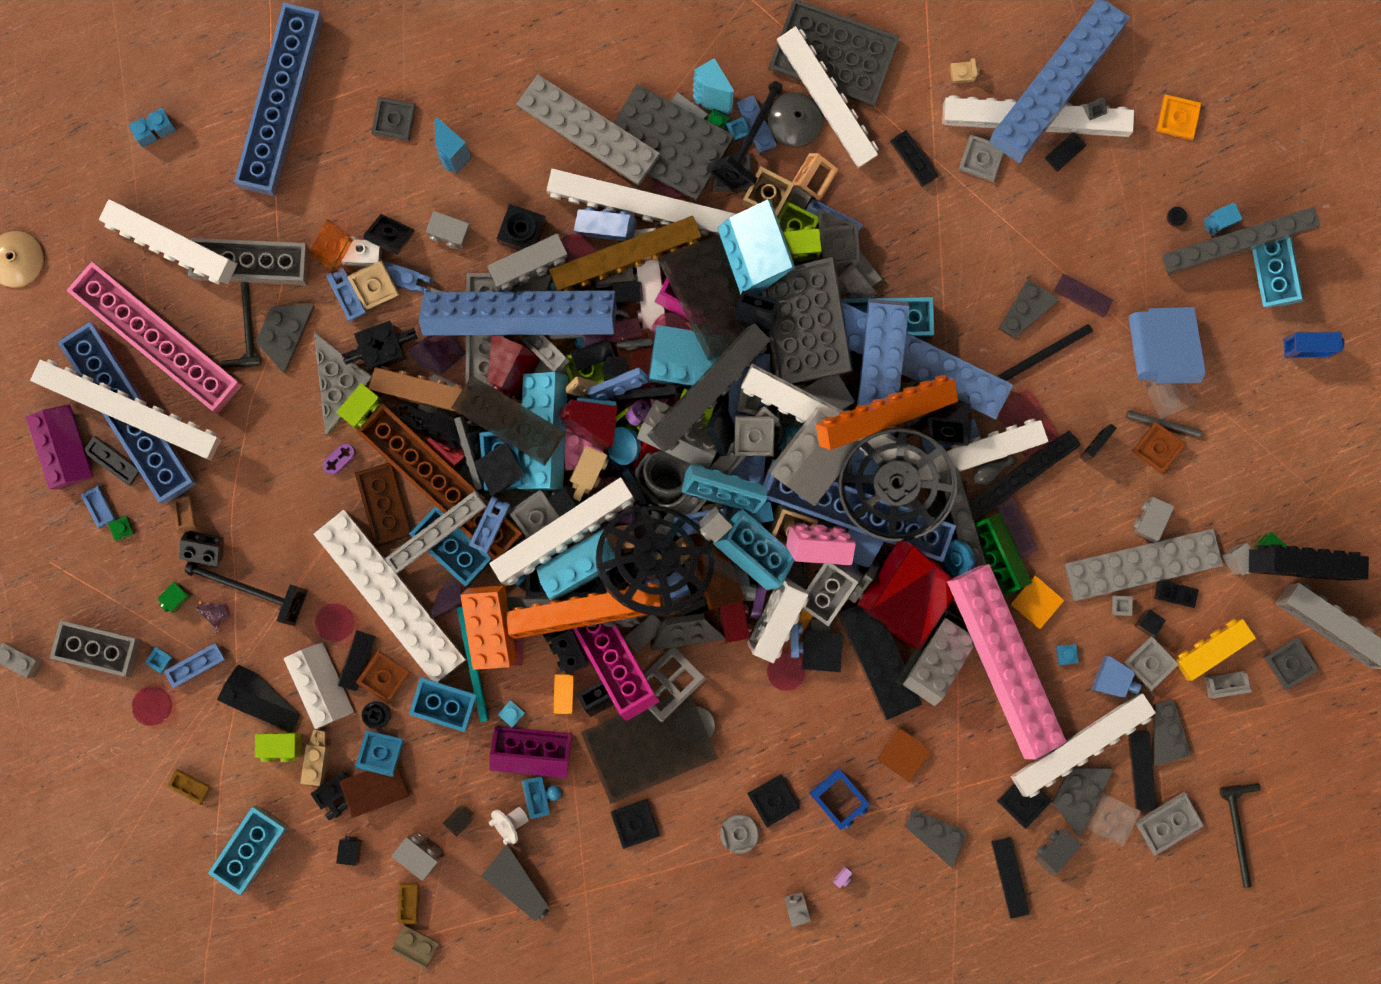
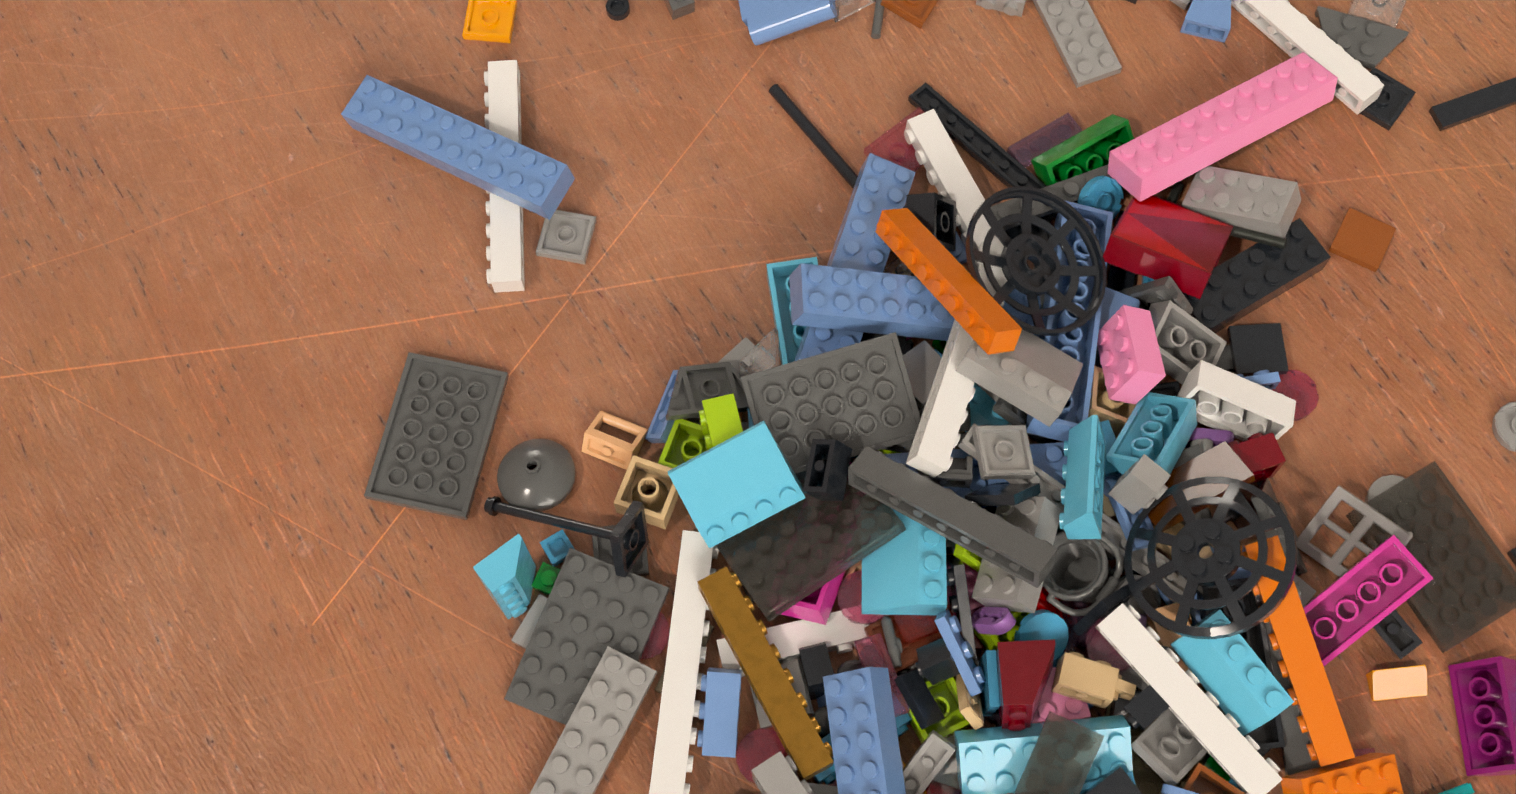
camera: 90 degrees left, 15 degrees down
medium azure plate [498,700,525,728] -> none
black brick [549,629,588,675] -> none
medium blue plate [736,95,777,155] -> none
black tile [747,774,800,828] -> none
white brick [777,26,879,169] -> none
light grey plate [787,186,812,209] -> none
blue window [809,768,870,830] -> none
black plate [890,130,938,187] -> none
dark grey wing [905,809,967,868] -> none
tan bracket [950,58,979,84] -> none
dark grey piece [973,455,1015,485] -> none
dark grey wing [998,280,1060,338] -> none
light orange tile [1009,575,1064,630] -> none
dark grey brick [1034,828,1082,875] -> none
black slope [1044,132,1087,172] -> none
plate [1054,273,1113,318] -> none
dark azure plate [1056,644,1079,665] -> none
black tile [1080,424,1117,462] -> none
dark grey slope [1083,97,1107,120] -> none
light grey plate [1111,596,1133,616] -> none

